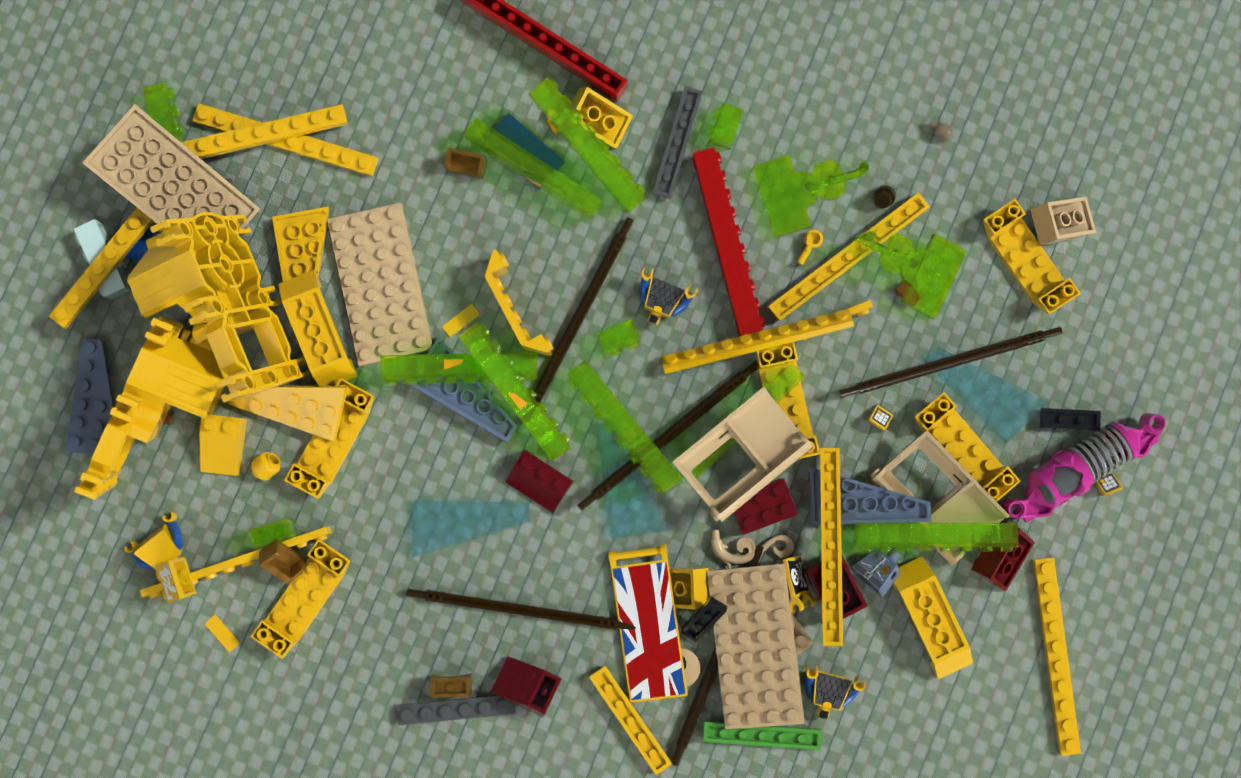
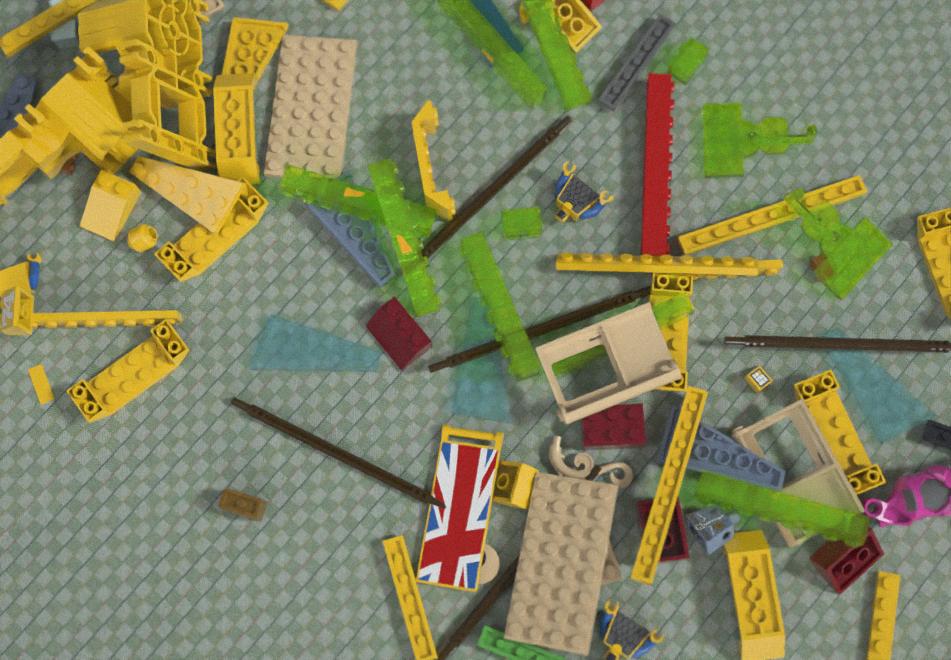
camera: 20 degrees right, 10 degrees down
clear neon green brick [249,518,298,549] -> none
pearl gold panel [259,539,305,584] -> none
dark grey plate [397,695,516,725] -> none
yellow sticker [442,304,480,337] -> none
pearl gold panel [444,147,488,179] -> none
dark red slope [490,656,562,718] -> none
black plate [680,596,728,642] -> none
flag [783,555,816,613] -> none
yellow plate [797,229,823,265] -> none
dark brown piece [874,185,896,209] -> none
dark tan cylinder [927,119,953,141] -> none

